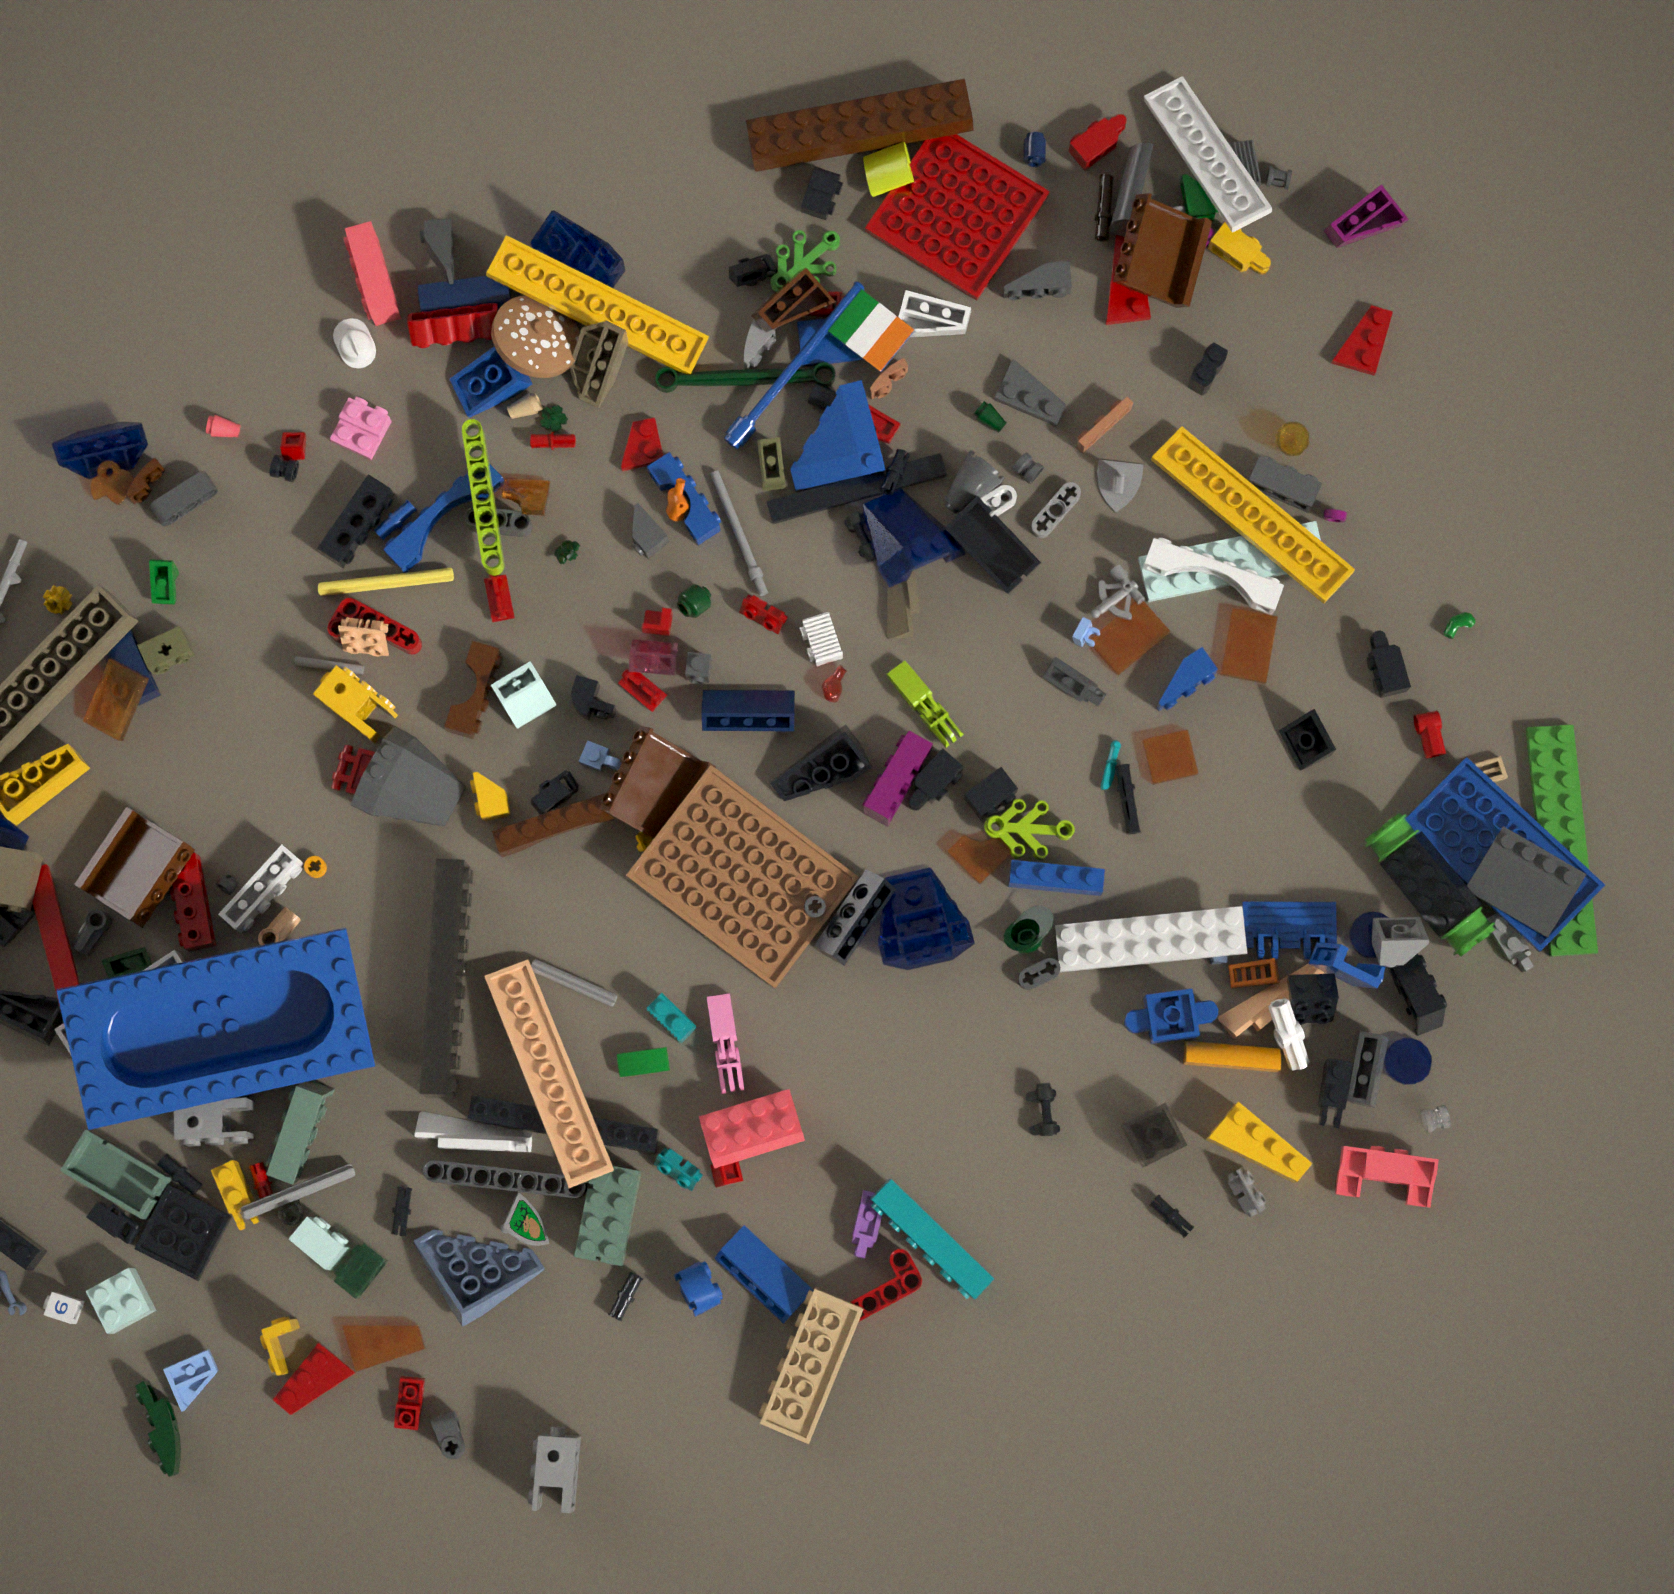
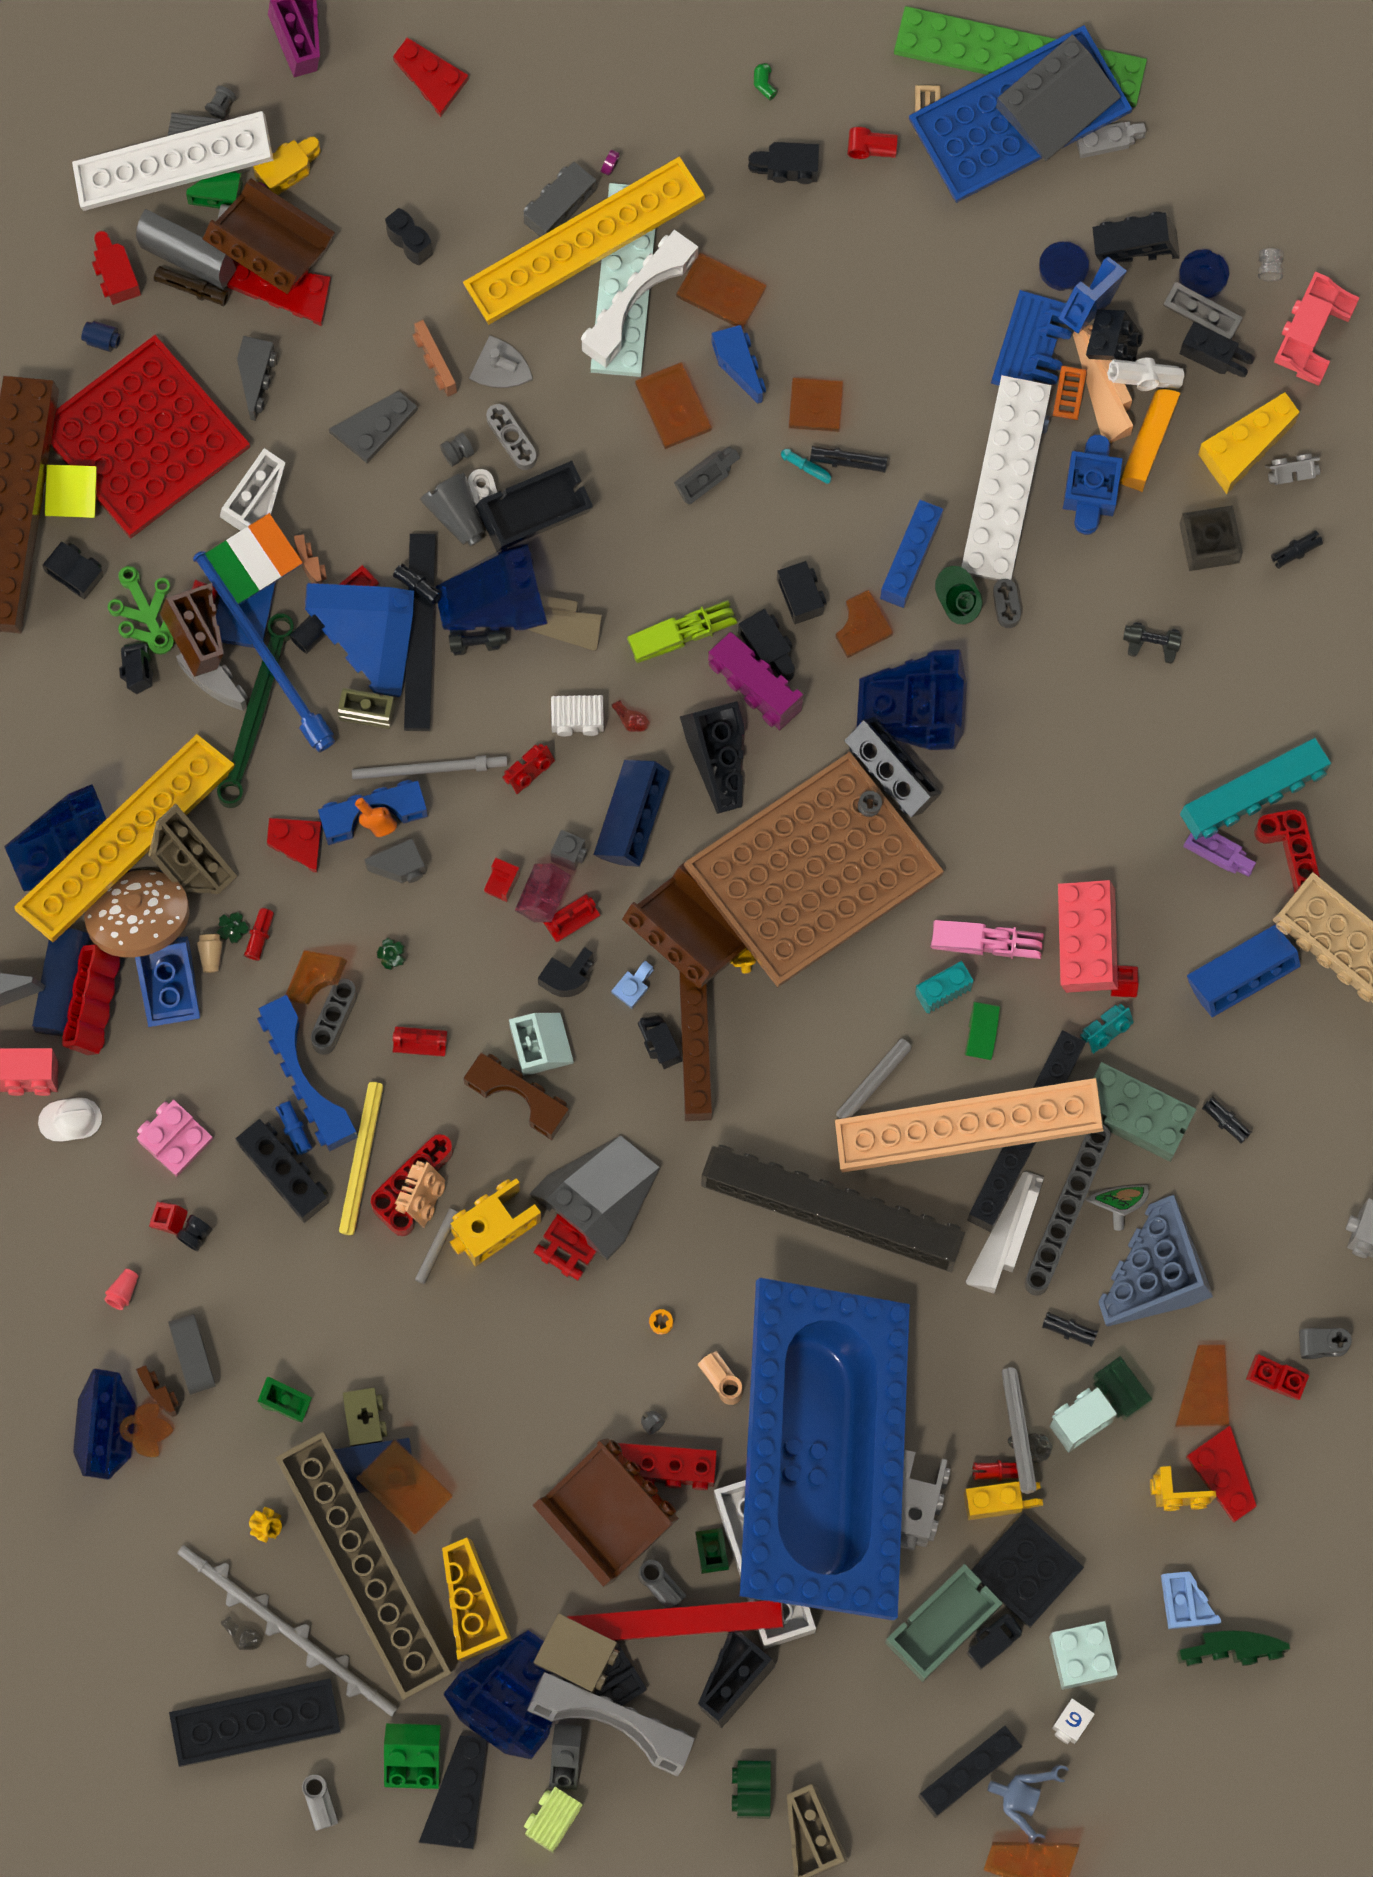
camera: 75 degrees left, 5 degrees down
black pin [157,1153,203,1196] -> none
white brick [218,844,304,933] -> none
sand green wedge [266,1080,335,1185] -> none
lime beam [462,419,505,576] -> none
yellow slope [470,772,511,821] -> none
blue brick [673,1261,723,1317] -> none
dark green head [677,584,711,618] -> none
dark green cone [973,401,1007,433] -> none
lime plant [984,799,1075,860] -> none
light blue tile [1072,617,1100,647] -> none
light grey piece [1091,565,1145,620] -> none
clear yellow hair [1275,421,1309,456] -> none
black slope [1279,709,1336,771] -> none
black brick [1365,813,1495,957] -> none
light grey slope [1372,917,1429,967] -> none

